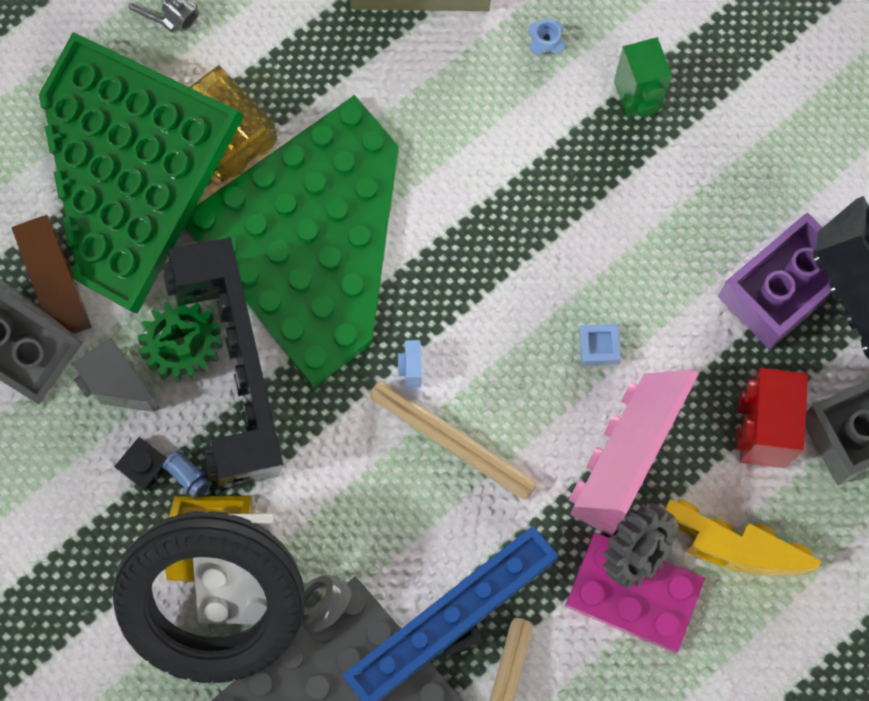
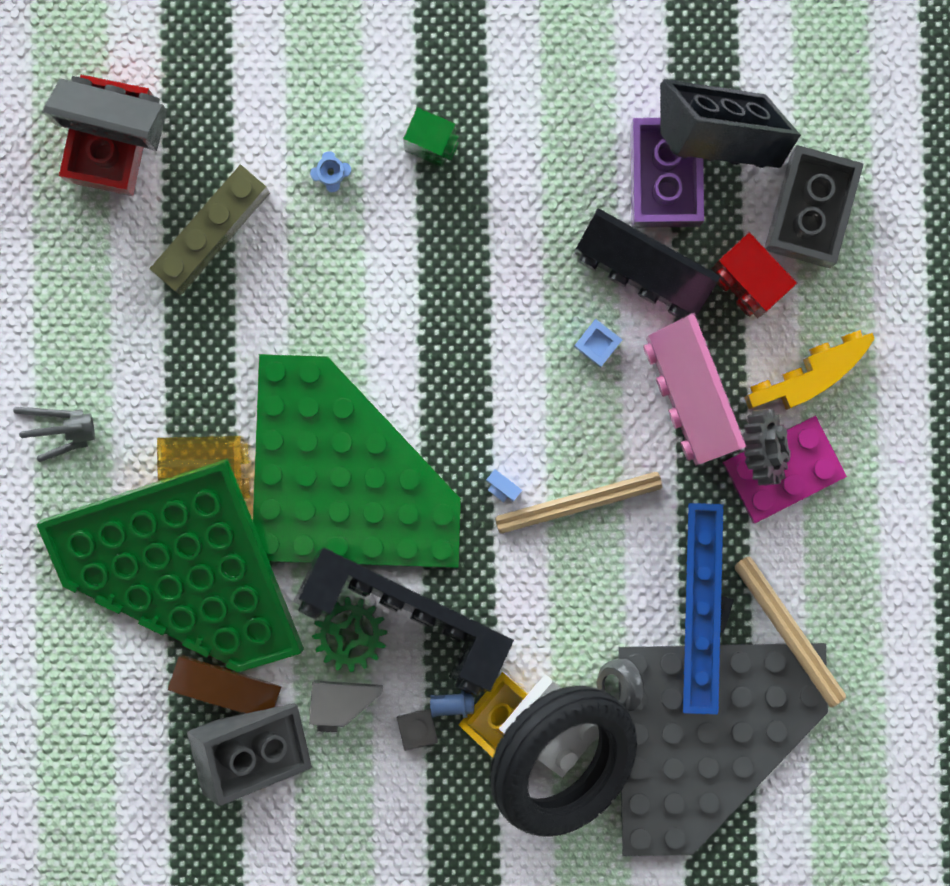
camera: 50 degrees left, 15 degrees up
none -> black slope [574,208,721,319]

